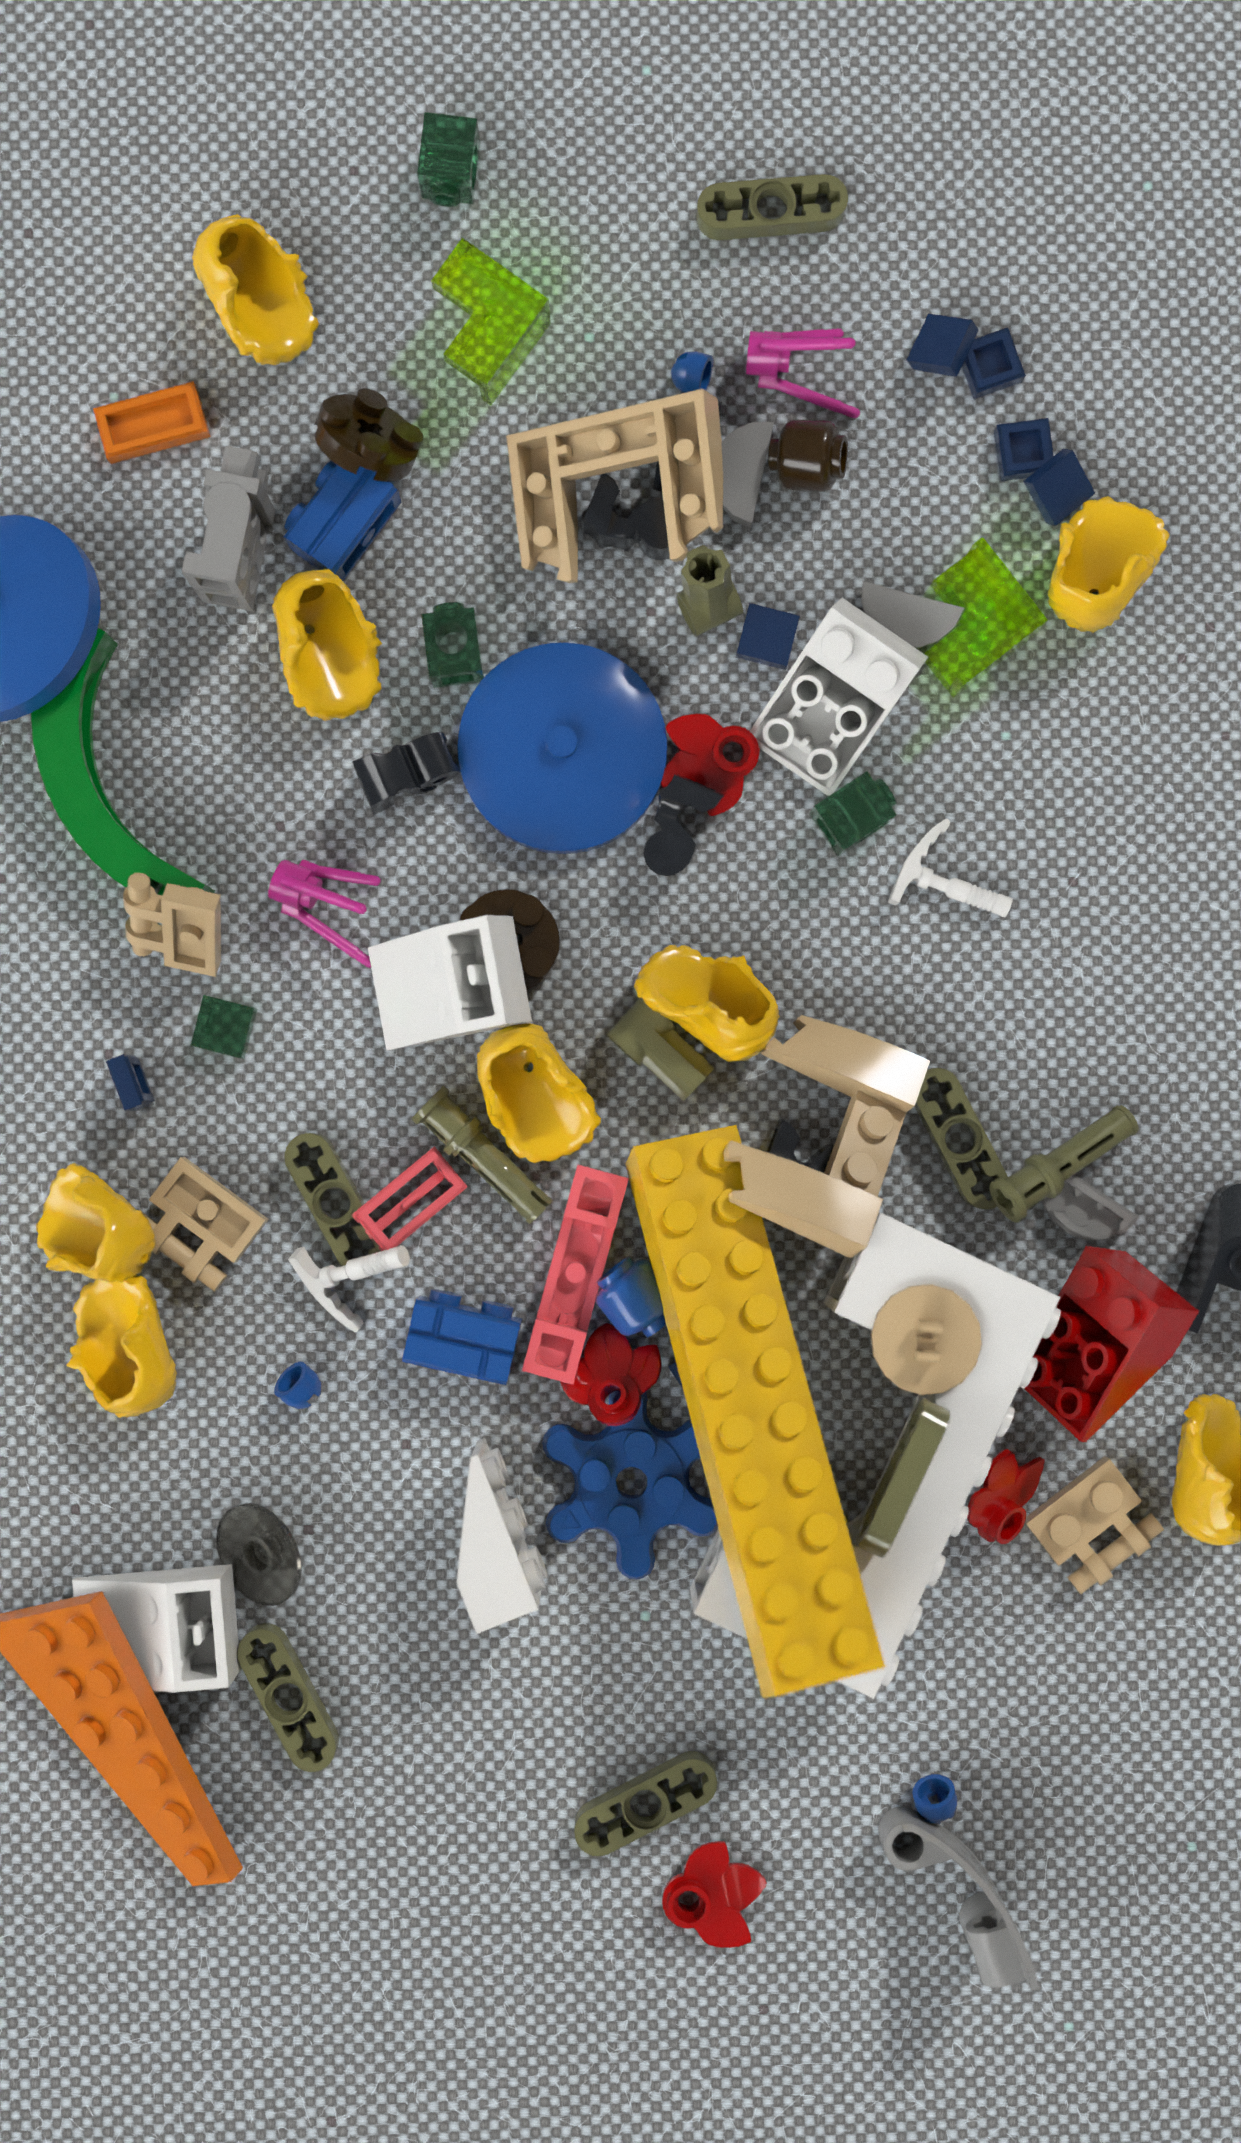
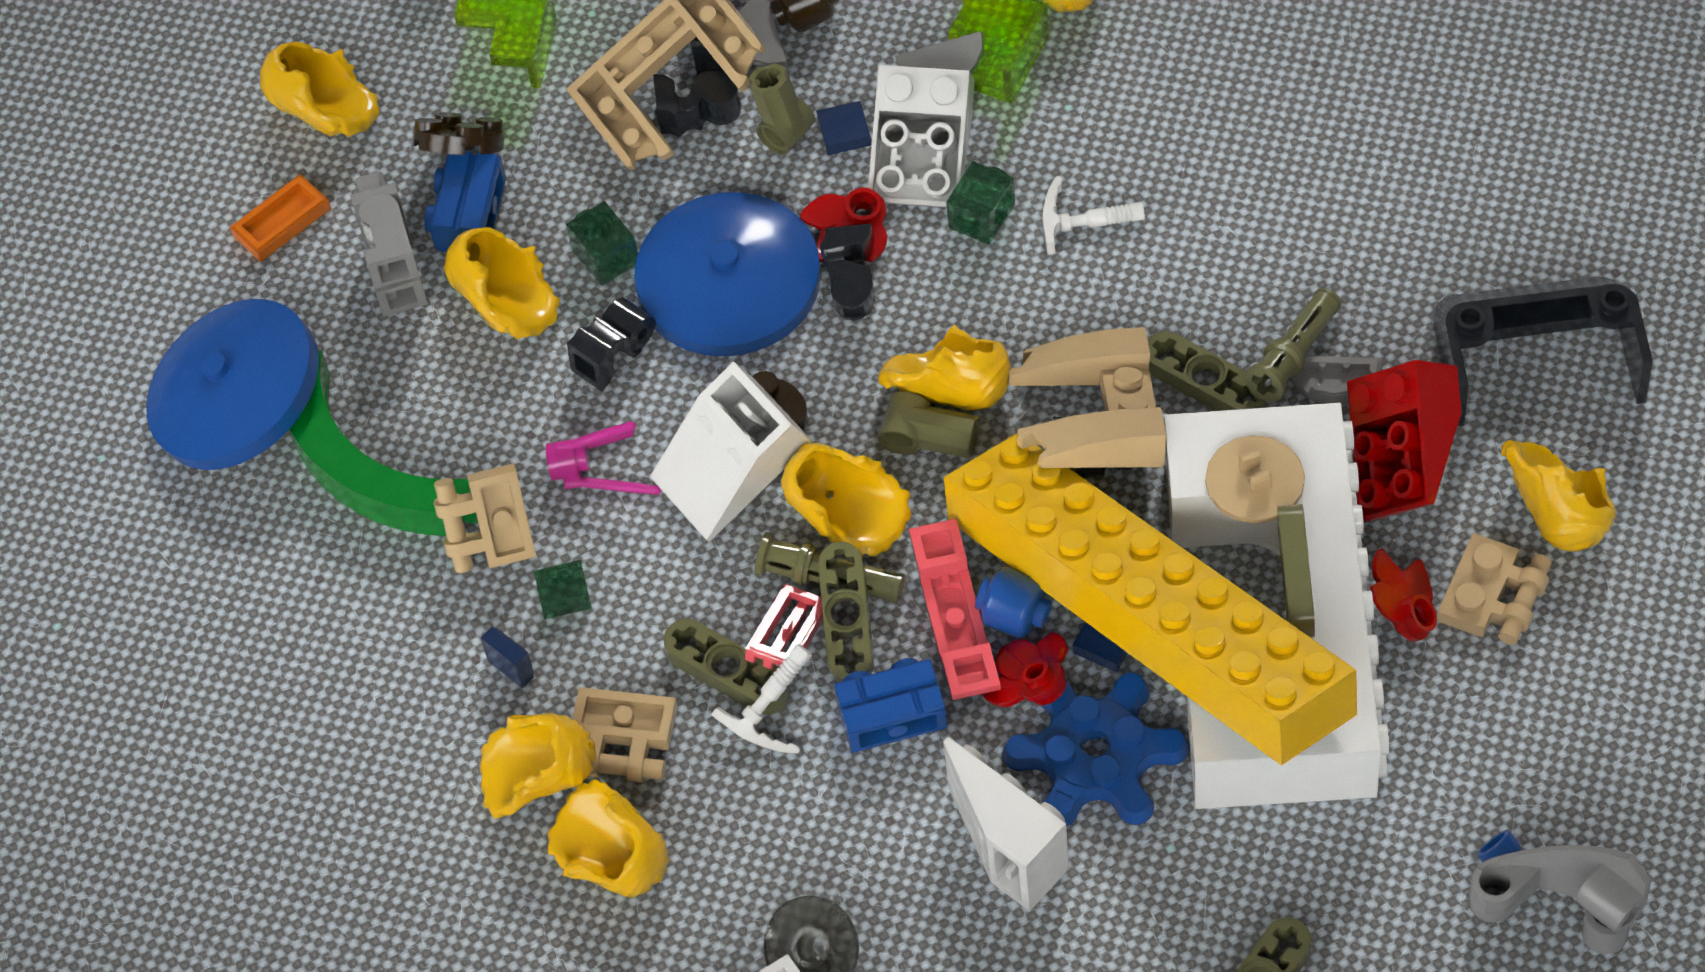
camera: 15 degrees left, 30 degrees down
blue hinge [274,1362,321,1409] -> none
none -> olive beam [818,542,874,682]

